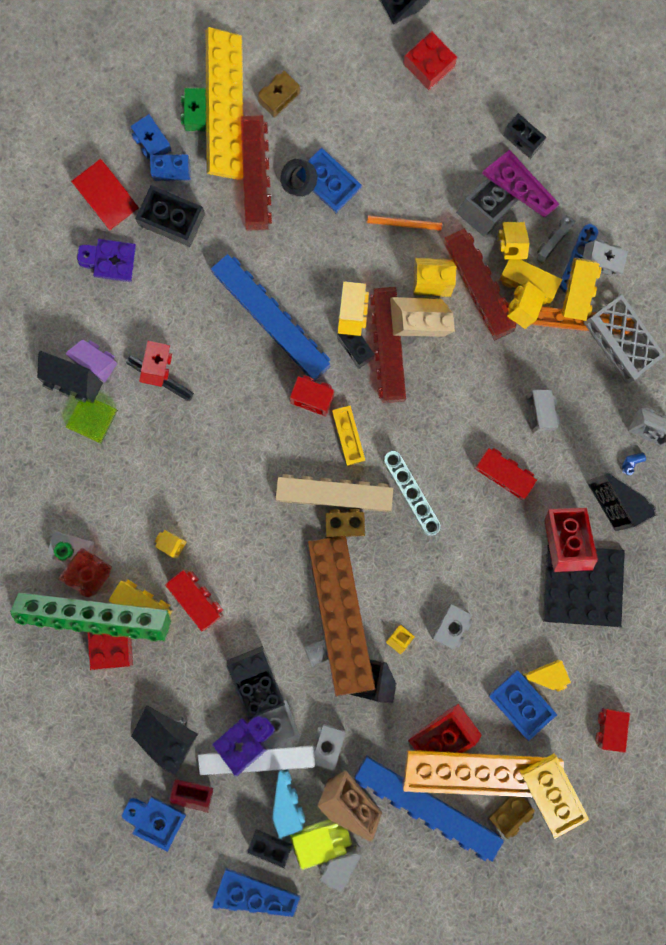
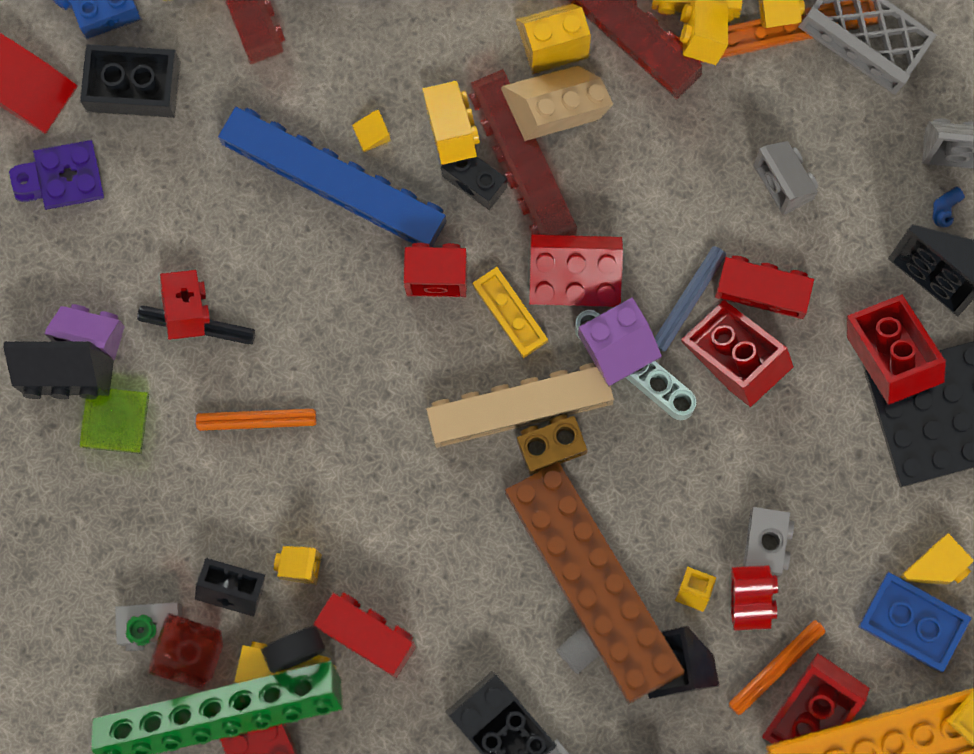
camera: 10 degrees left, 5 degrees down
none -> black brick [195,558,265,617]
none -> orange axle [196,409,317,431]
none -> black tyre [261,626,326,673]
none -> yellow slope [352,110,391,152]
none -> brick [529,235,623,307]
none -> medium lavender slope [578,297,662,387]
none -> sand blue axle [655,246,726,352]
none -> red slope [681,300,794,408]
none -> orange axle [728,620,826,715]
none -> red brick [731,565,778,631]

